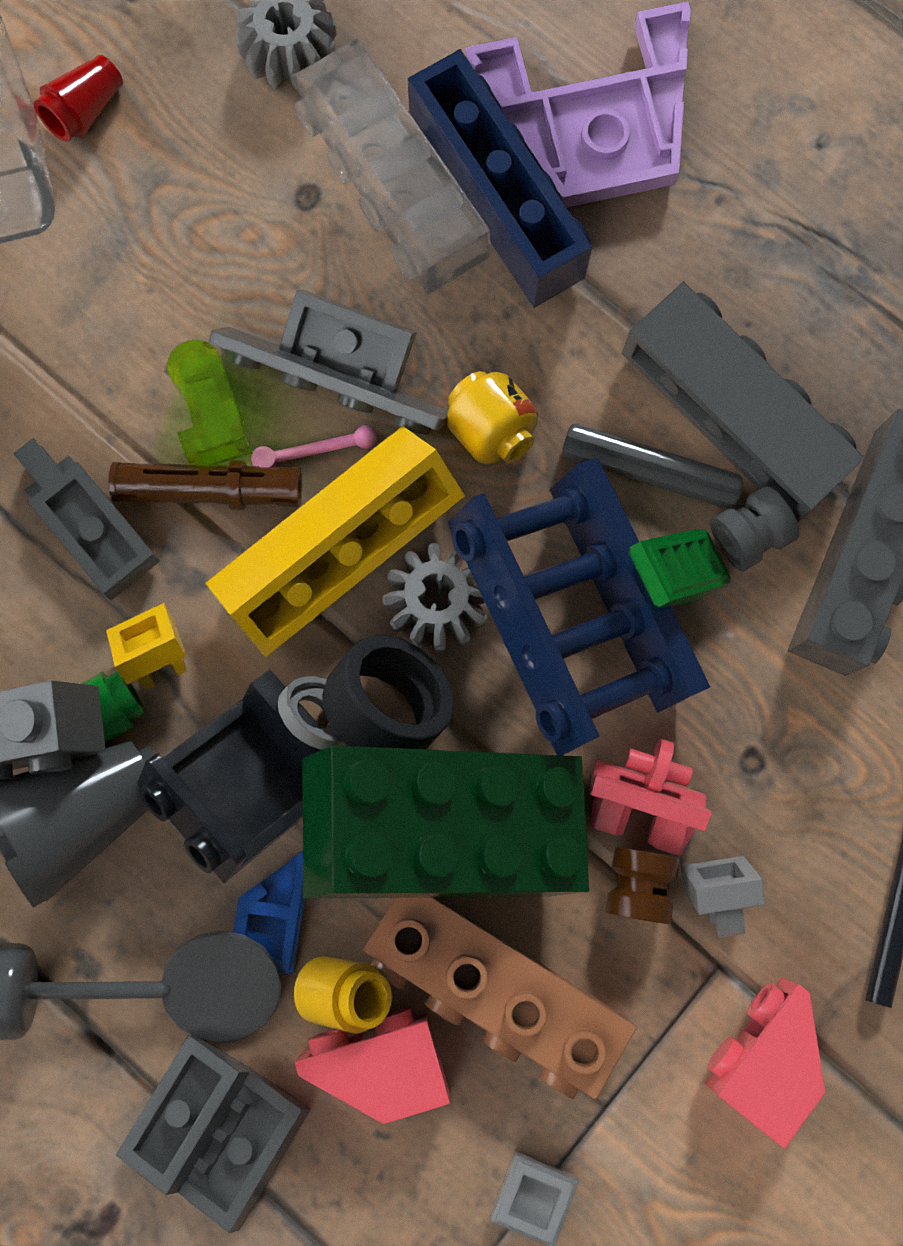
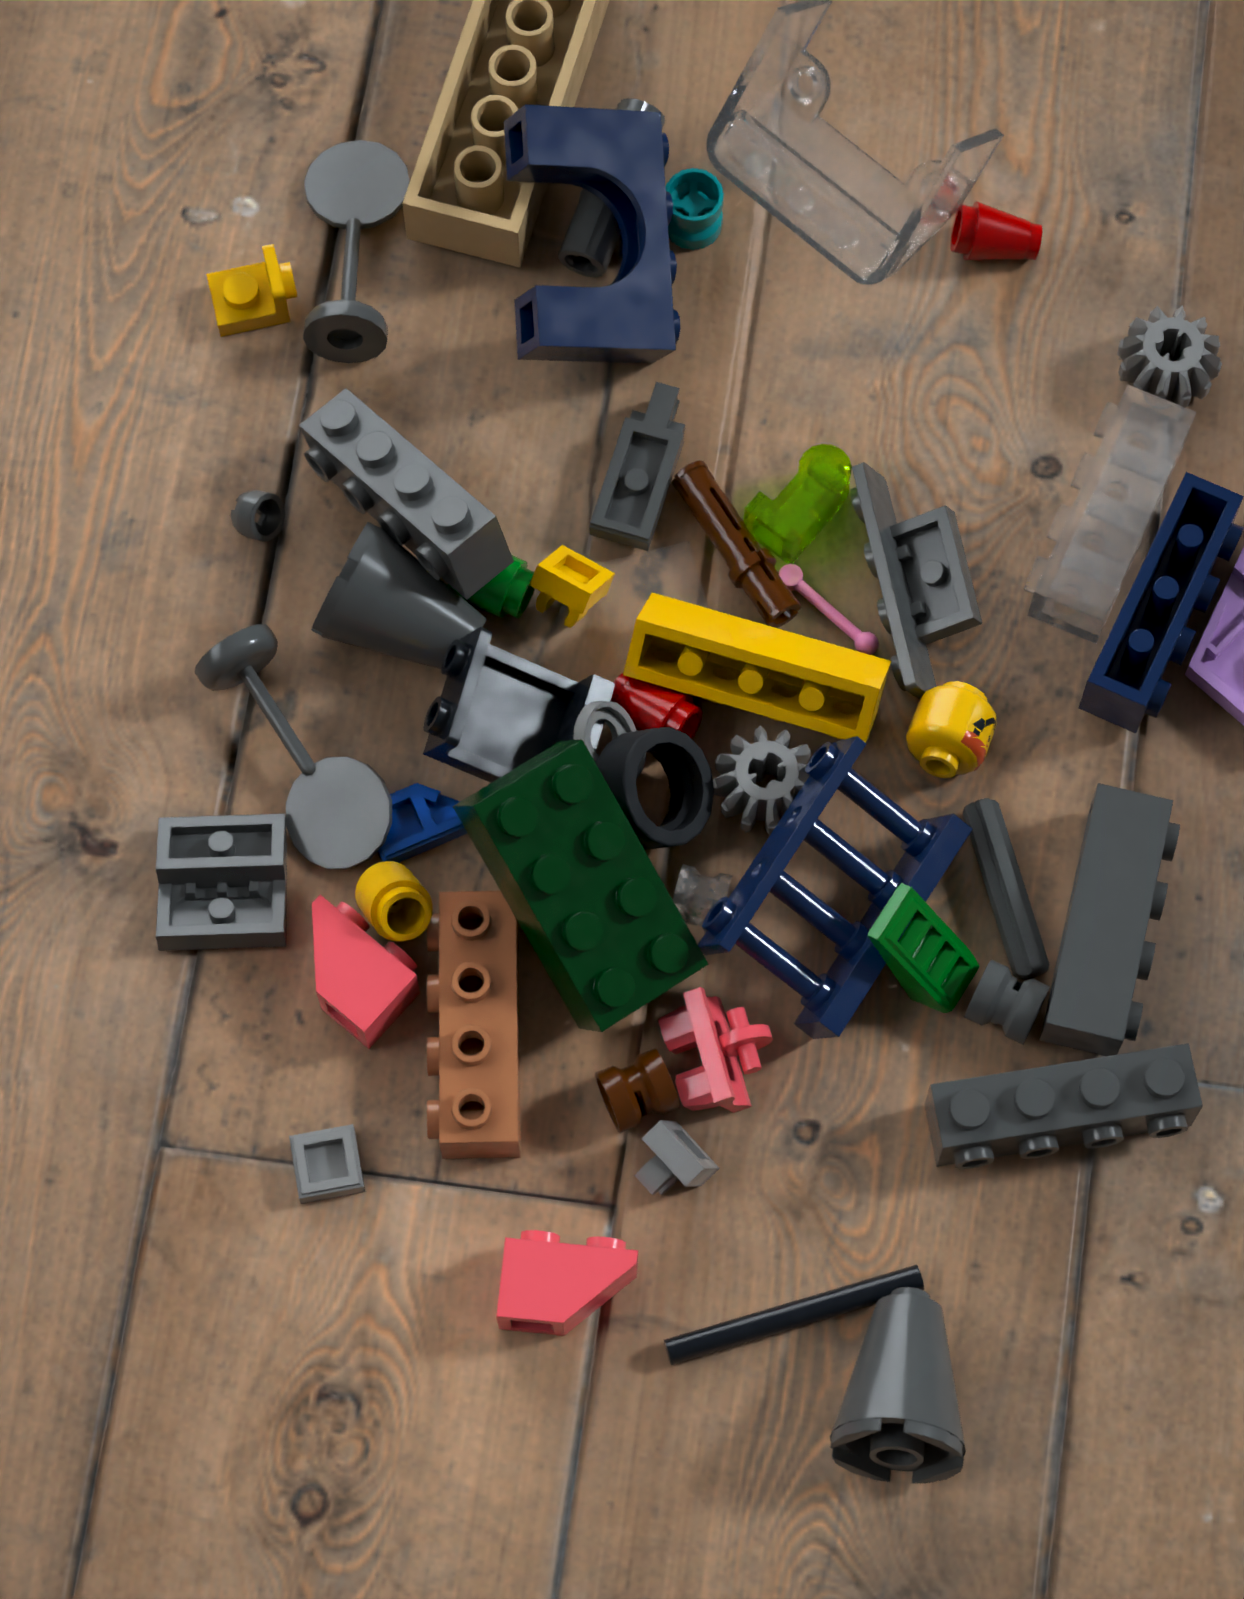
camera: 60 degrees right, 10 degrees down
none -> red cone [611,673,703,739]
none -> clear wheel [673,864,733,933]

